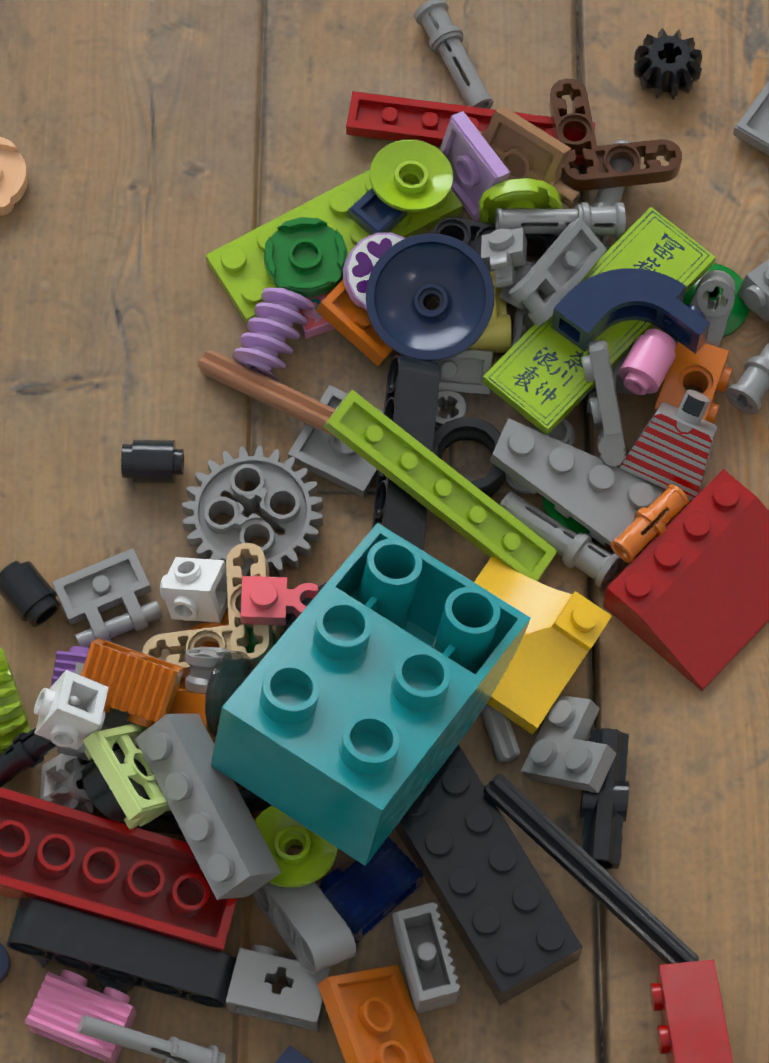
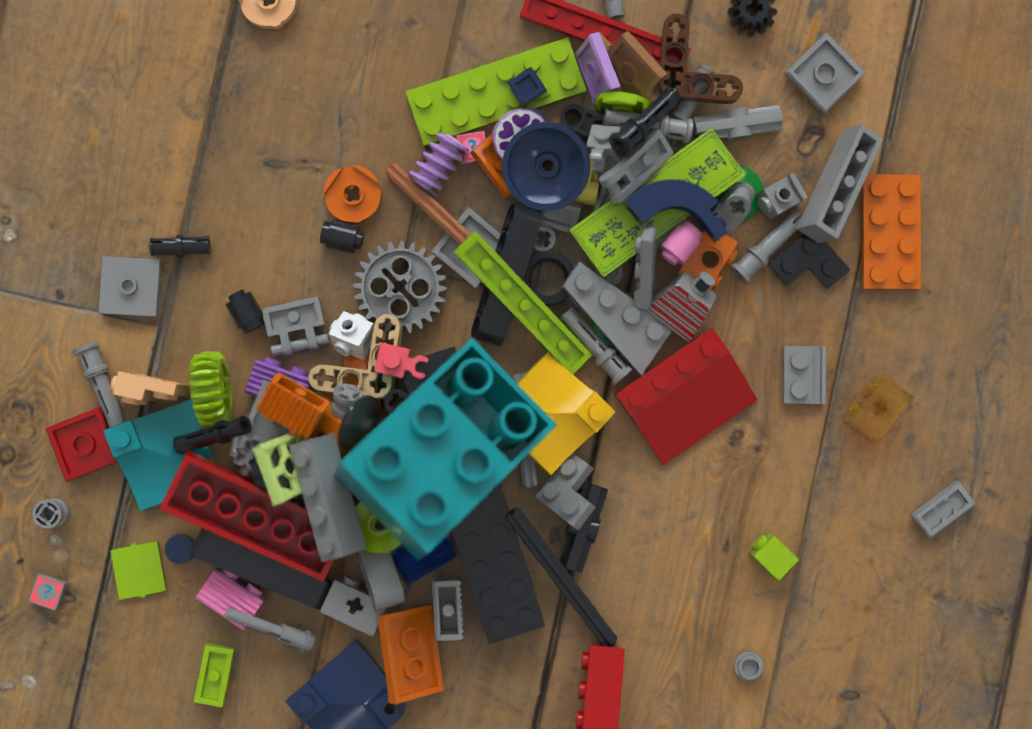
camera: 10 degrees right, 20 degrees up
white brick [34,670,108,750] -> none
green tile [264,217,348,298] -> none
lime dish [370,140,453,212] -> none
orange pin [610,484,689,563] -> none
none -> orange plate [324,165,382,224]
none -> black pin [609,87,681,157]
none -> light grey piece [693,105,783,141]

